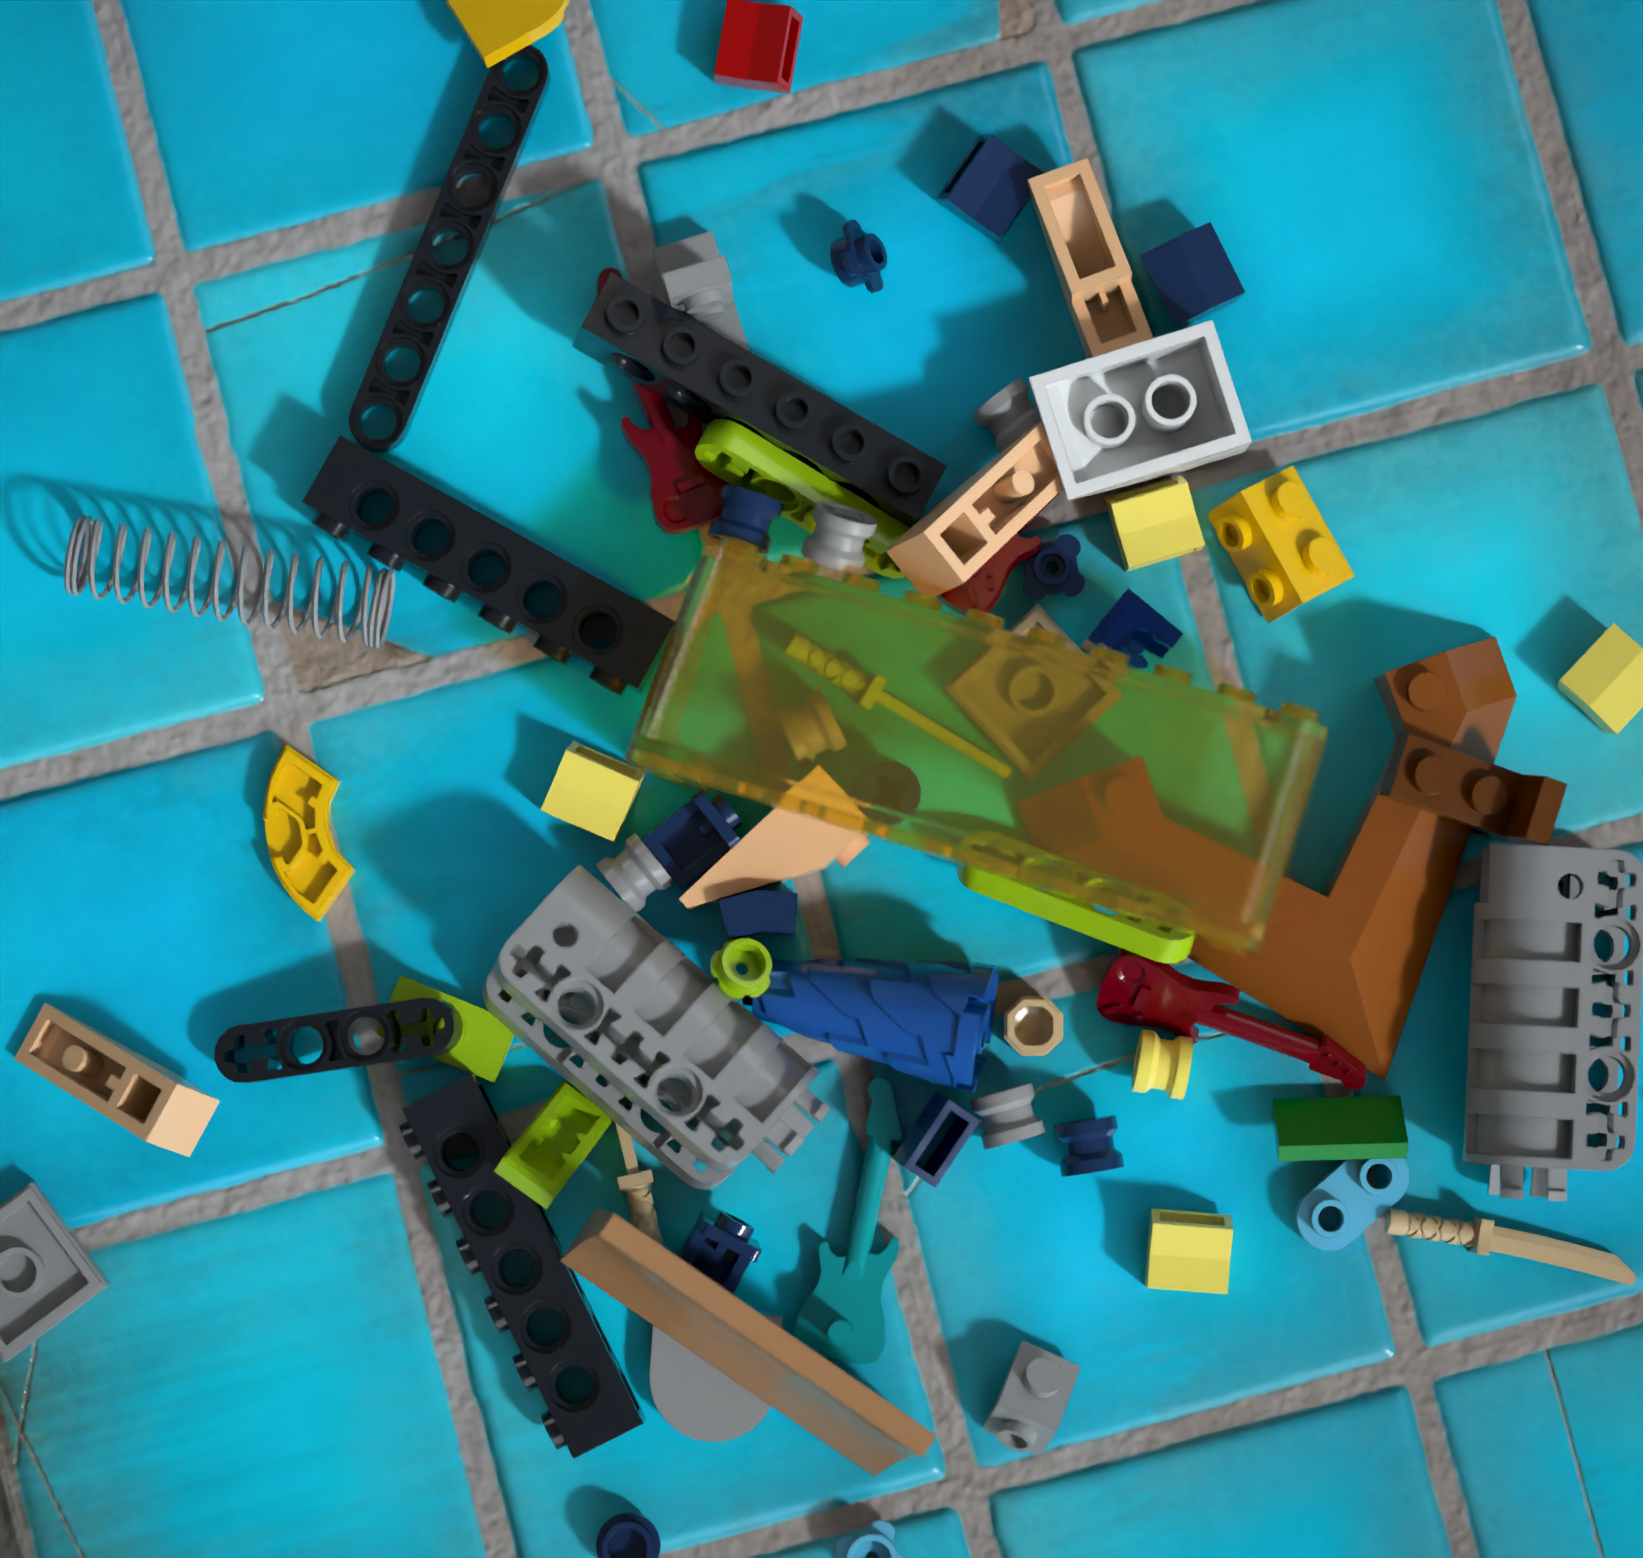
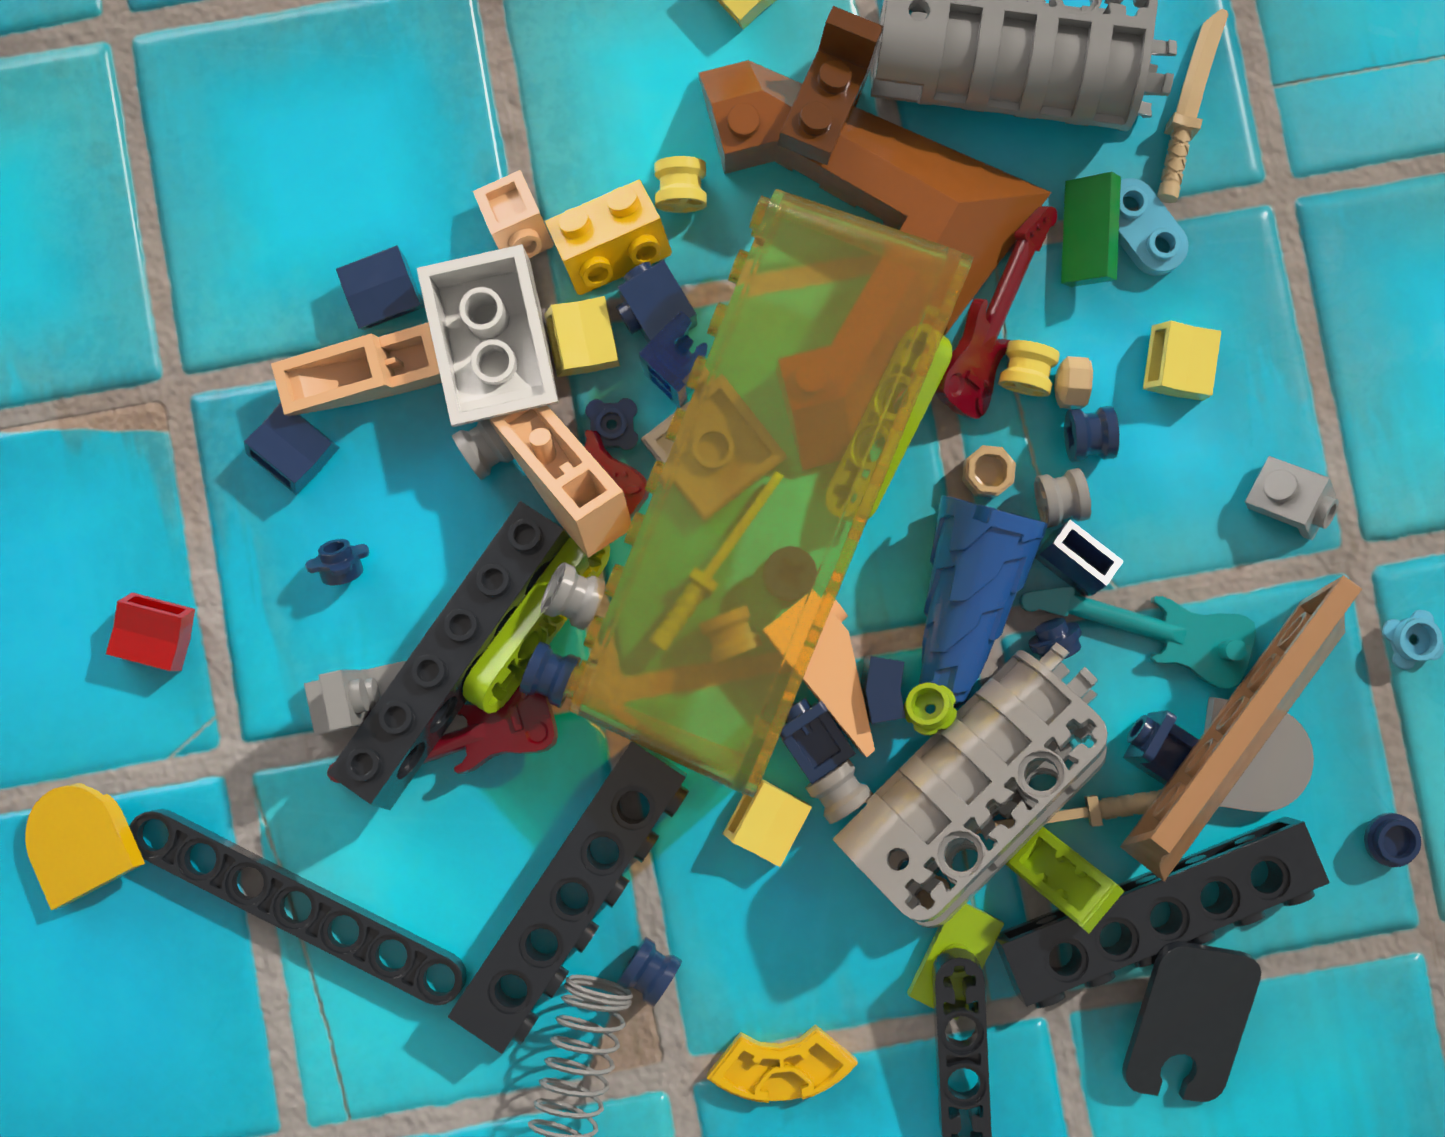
camera: 85 degrees left, 0 degrees up
none -> light nougat bracket [473,170,554,258]
none -> dark blue brick [616,260,697,351]
none -> dark blue wheel [617,937,682,1007]
none -> light yellow wheel [654,156,707,213]
none -> dark blue plate [1028,618,1082,659]
none -> tan tile [1054,356,1093,409]
none -> black piece [1122,942,1262,1102]

